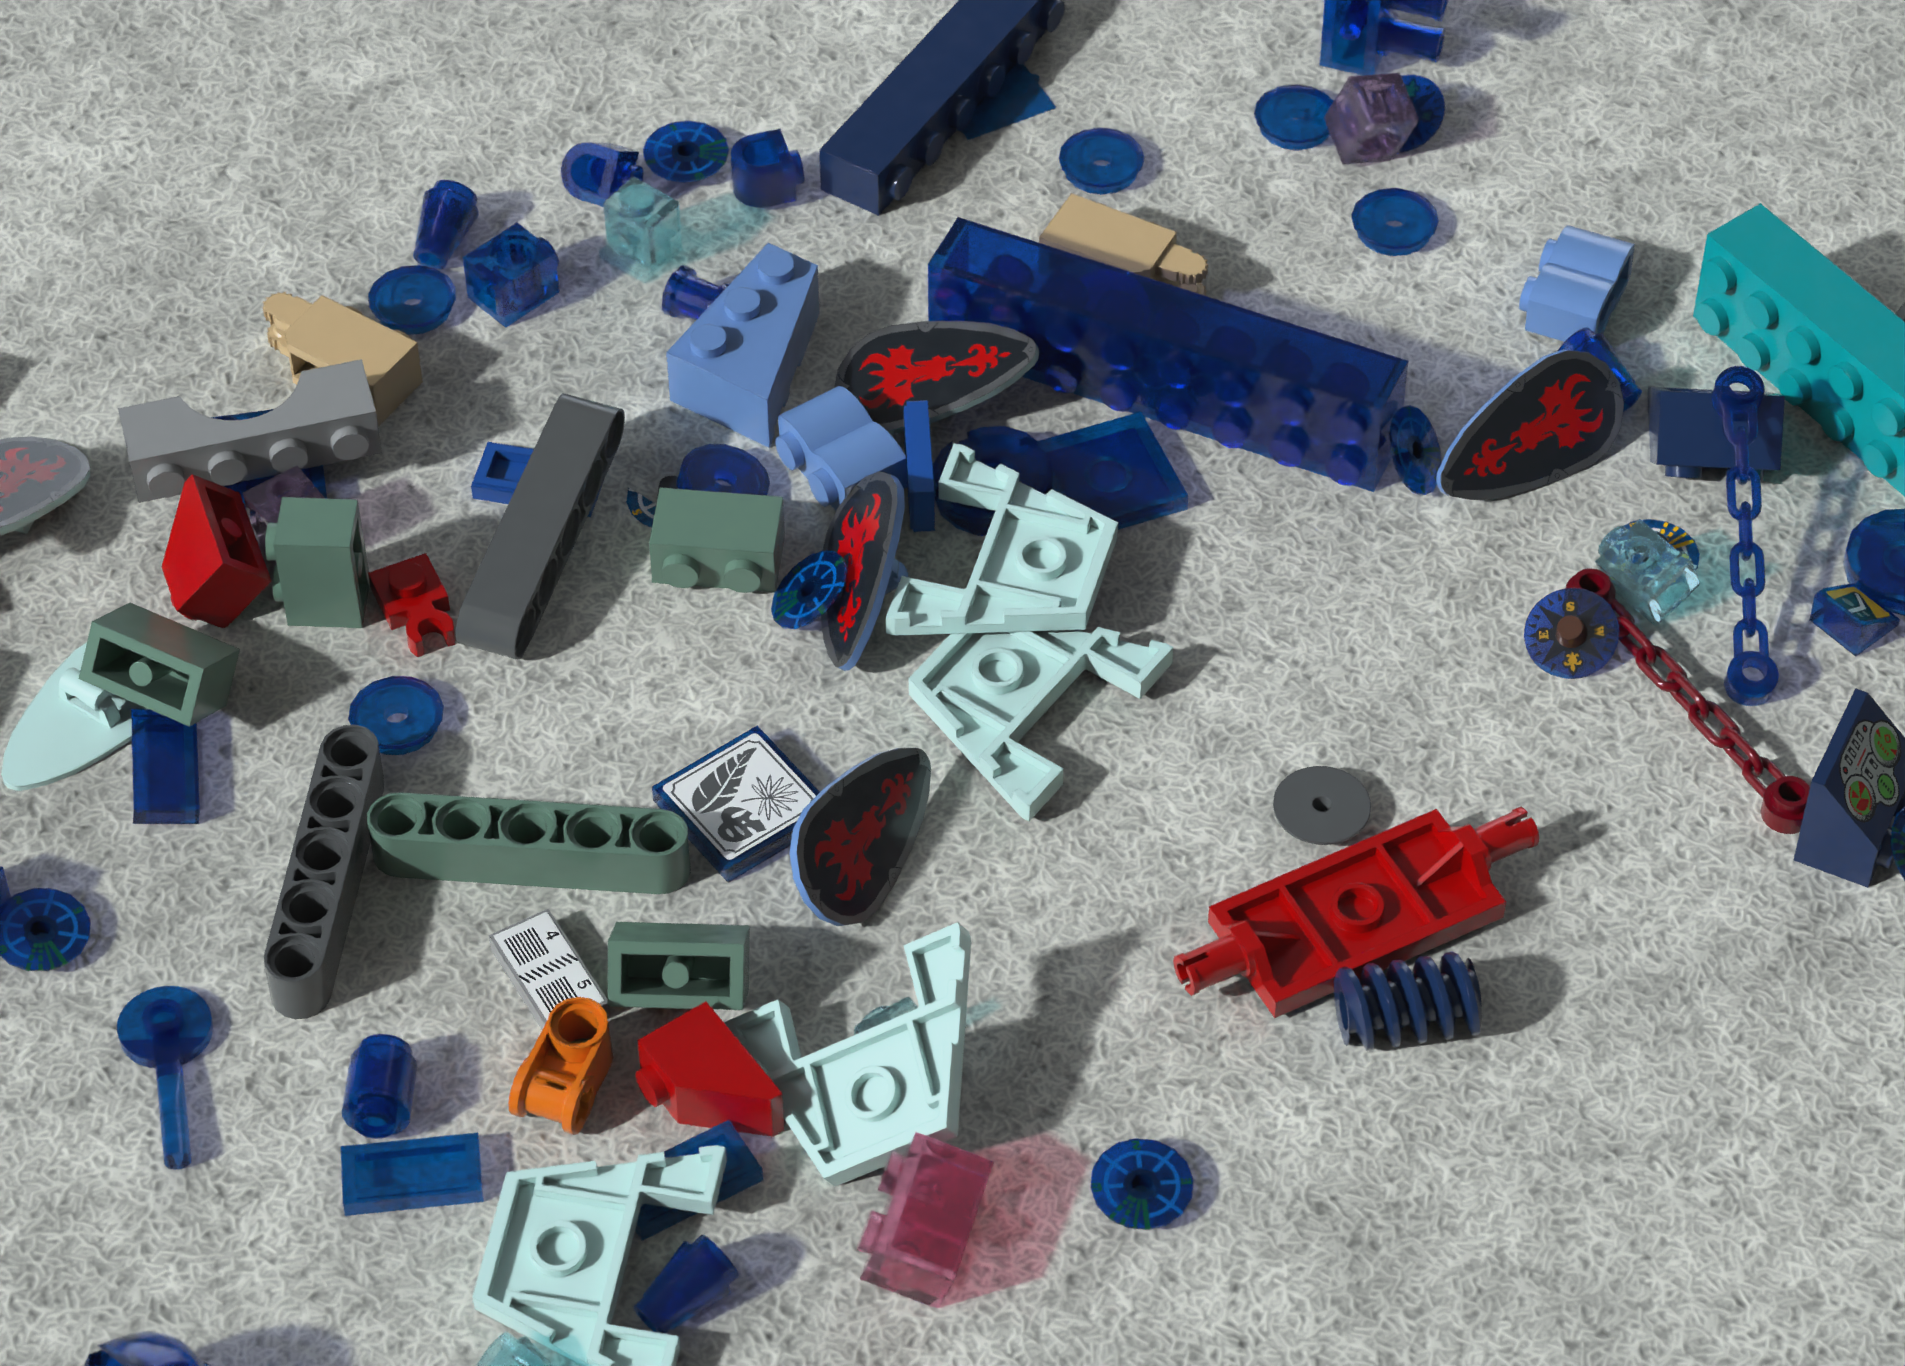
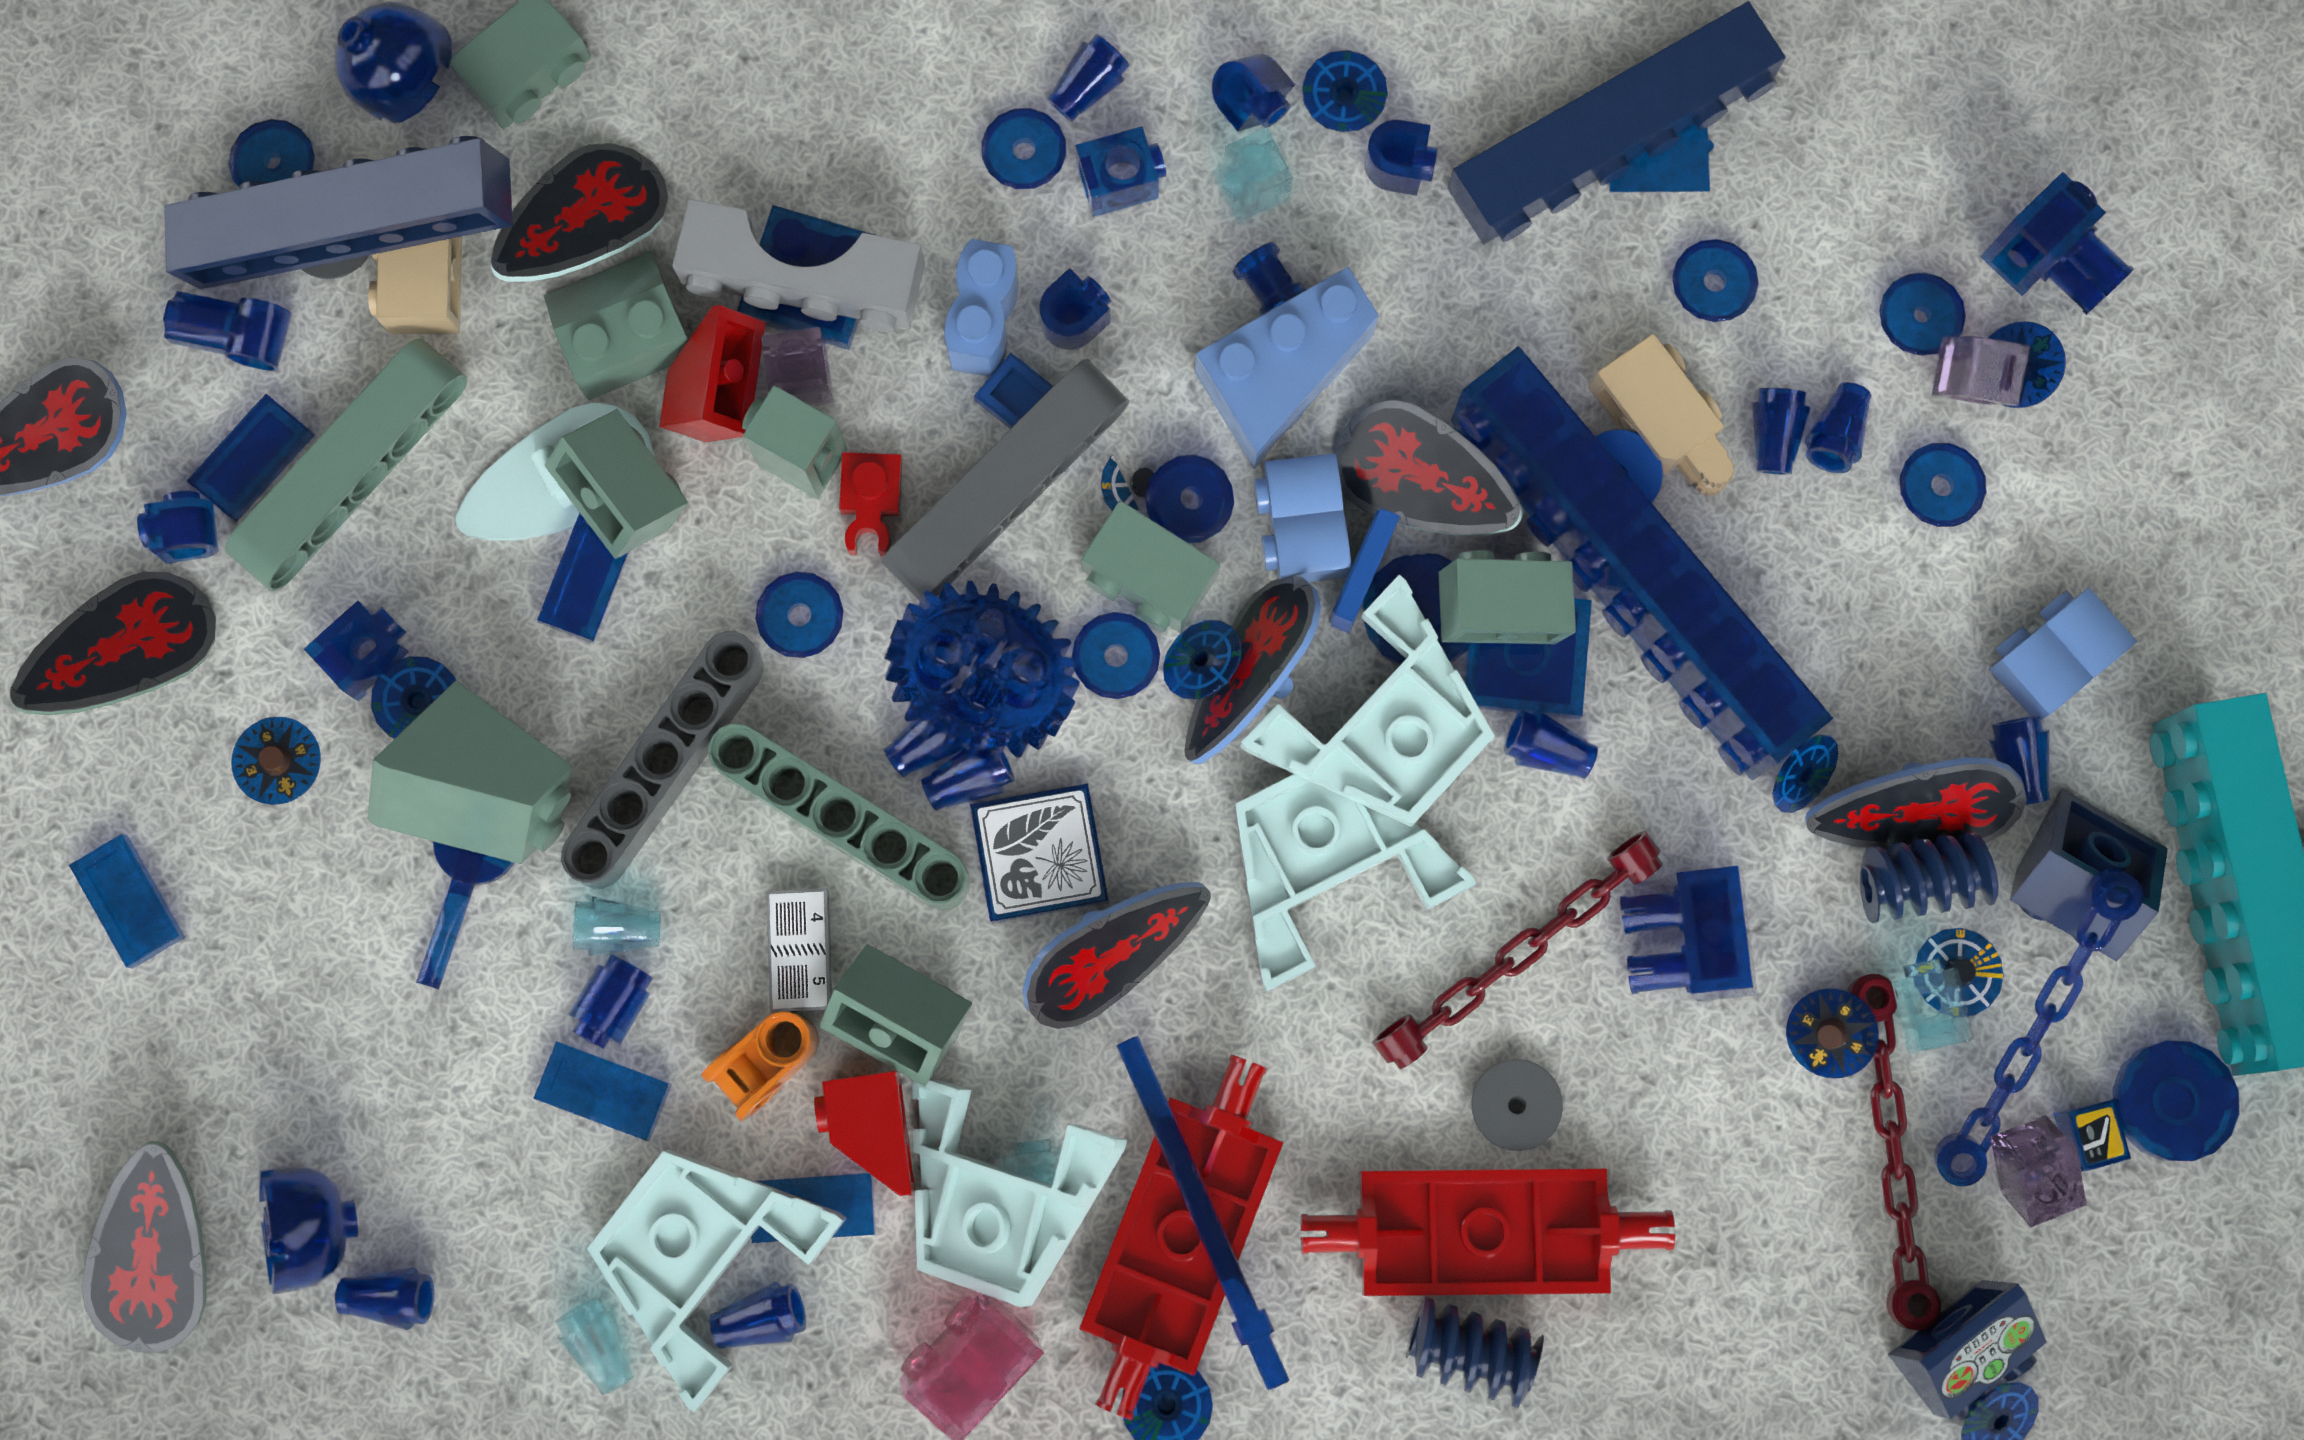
camera: 25 degrees right, 30 degrees up
tan hinge [262,292,423,426] -> none
none -> sand green slope [367,680,572,864]
none -> sand green slope [543,251,689,401]
none -> clear light blue cone [573,896,661,956]
none -> clear blue cone [883,696,976,778]
none -> clear blue gear [884,581,1080,761]
none -> clear blue cone [921,738,1015,811]
none -> medium blue brick [944,239,1019,377]
none -> clear blue plate [1039,268,1111,350]
none -> clear blue piece [1072,612,1160,699]
none -> red plate [1079,1055,1284,1420]
none -> clear blue bar [1116,1036,1290,1391]
none -> dark red piece [1372,831,1663,1069]
none -> sand green brick [1439,550,1576,644]
none -> clear blue cone [1504,710,1598,779]
none -> clear blue brick [1620,865,1758,1002]
none -> clear blue cone [1751,388,1811,475]
none -> clear blue cone [1805,382,1872,473]
none -> dark blue piece [1860,831,1999,923]
none -> clear purple brick [1990,1115,2087,1228]

